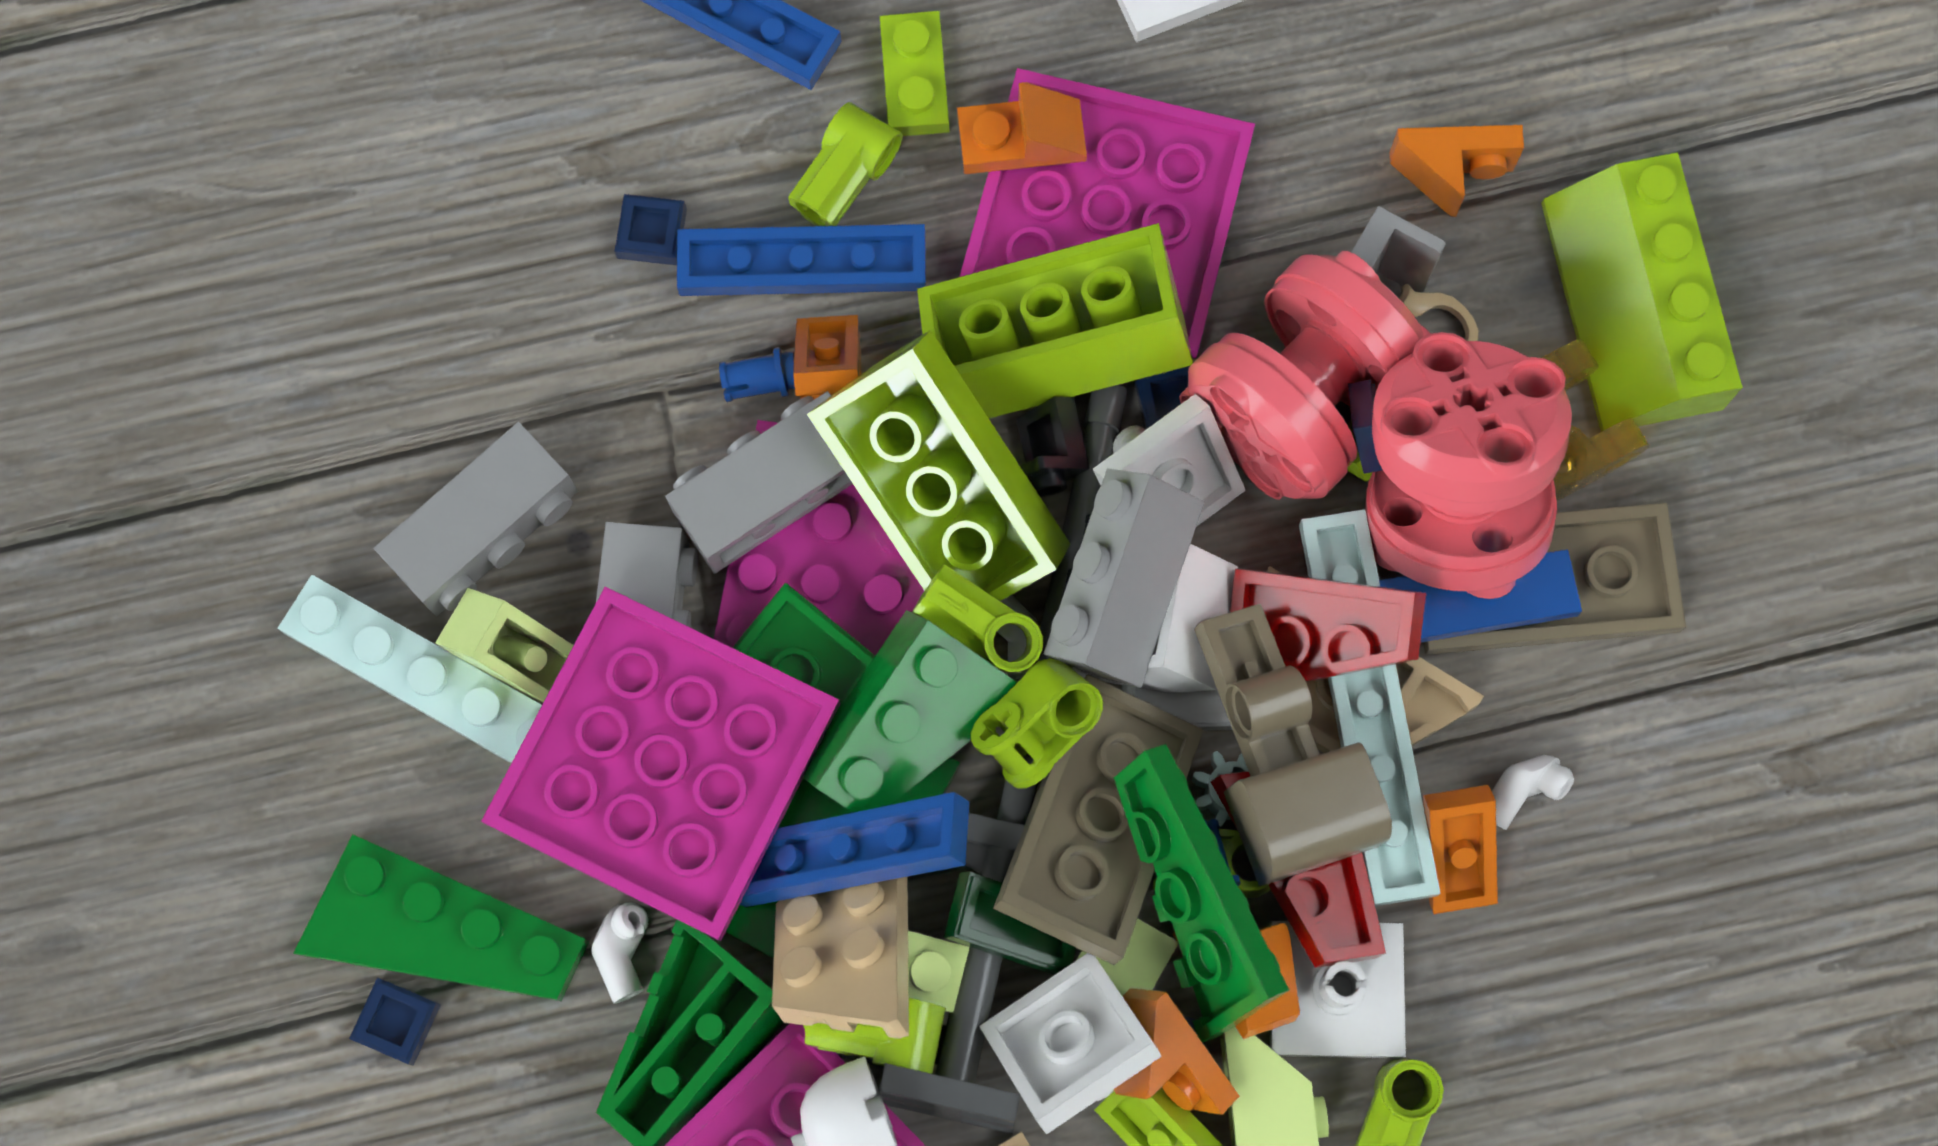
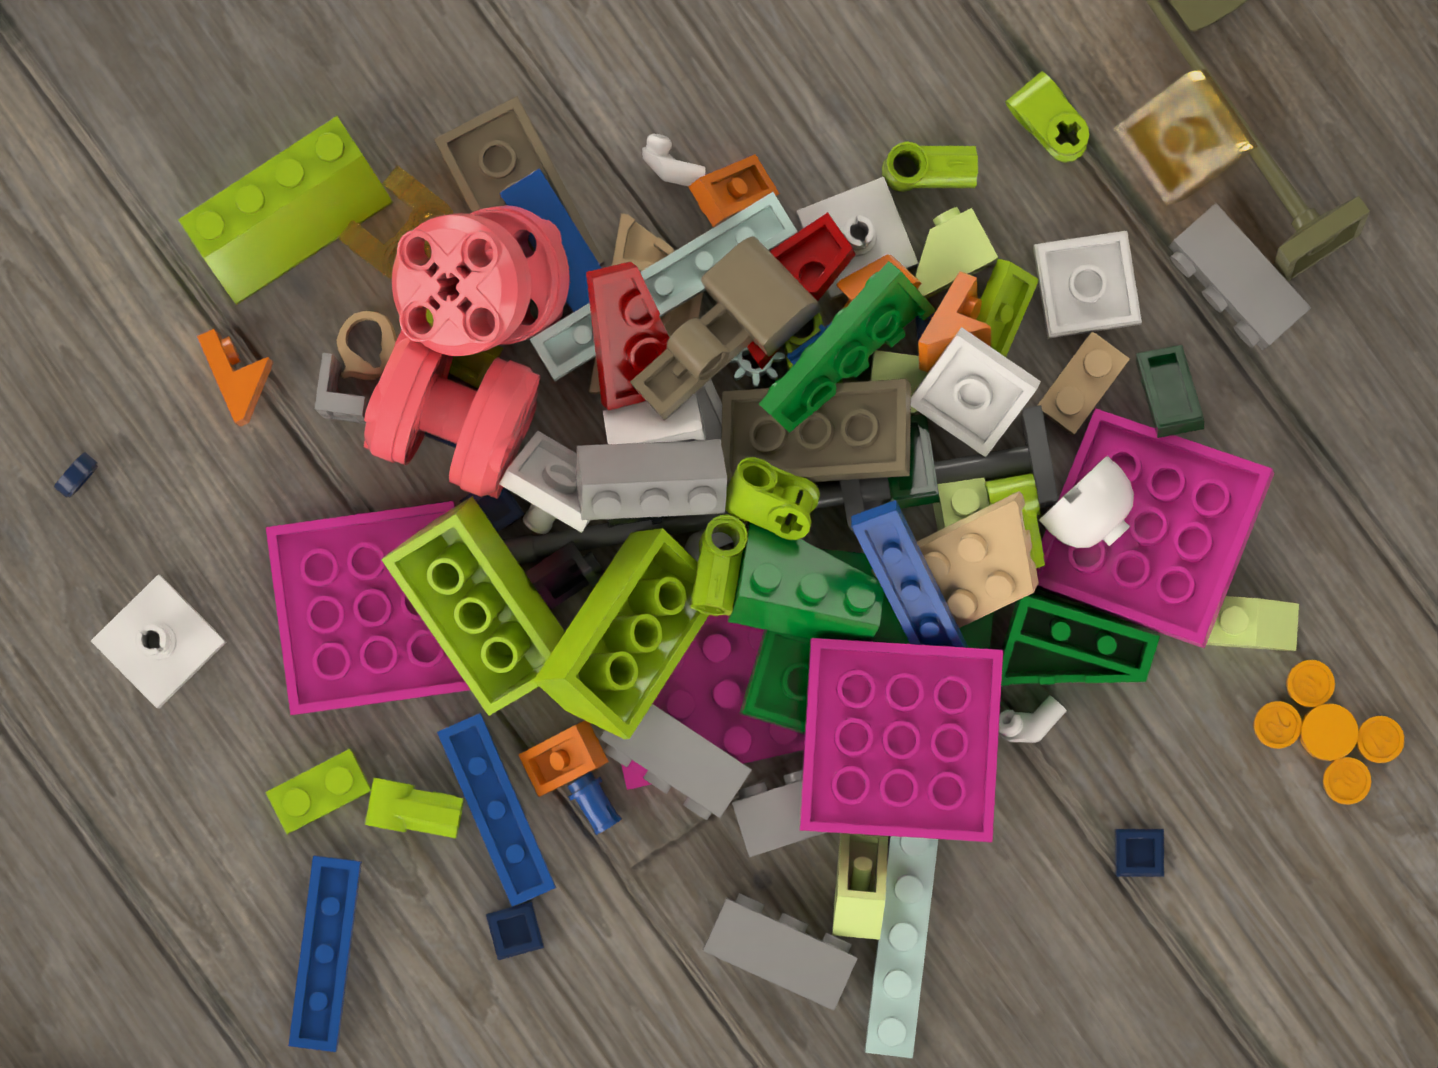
camera: 120 degrees left, 10 degrees up
green wing [293,834,589,1002] -> none
orange slope [957,82,1087,175] -> none
dark blue tile [1348,379,1383,474] -> none

